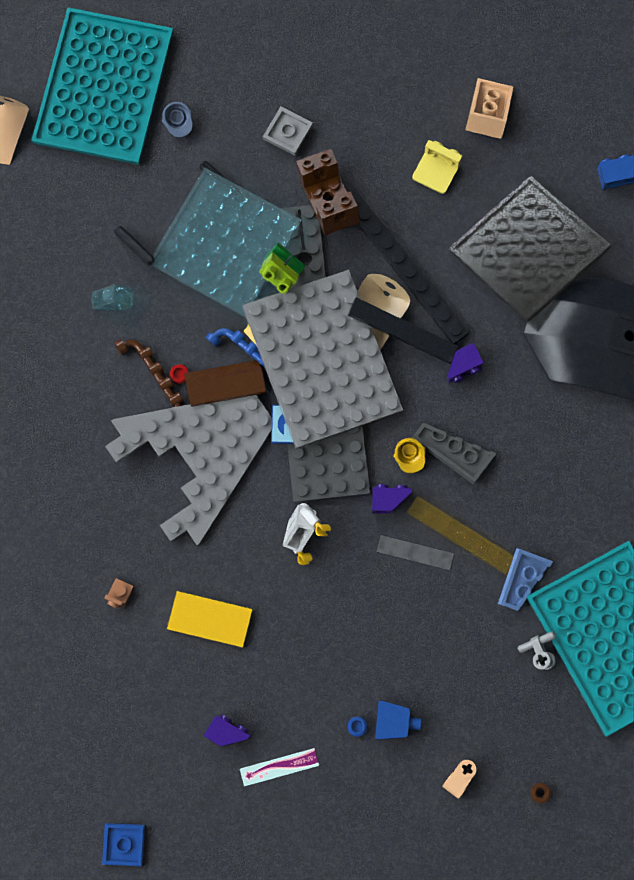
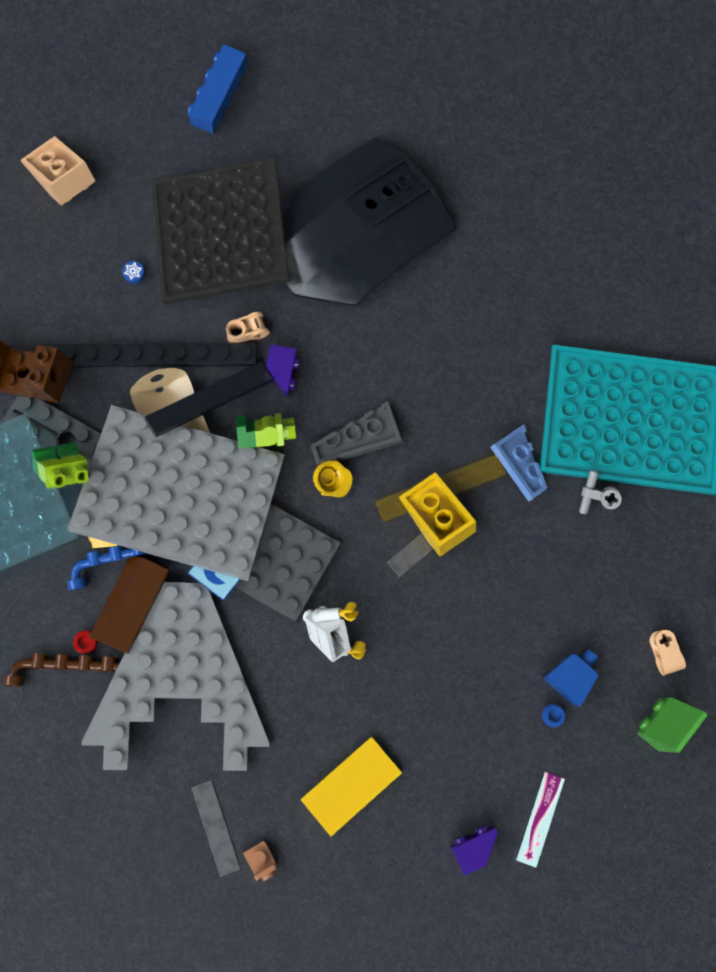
camera: 70 degrees left, 0 degrees up
dark purple slope [372,484,412,514] -> none
light yellow bracket [412,140,462,194] -> none
none -> blue tile [122,261,145,284]
none -> flat silver sticker [191,780,240,877]
none -> light nougat piece [226,312,270,343]
none -> lime hips [237,413,296,449]
none -> yellow slope [399,472,476,557]
none -> bright green slope [637,697,708,753]

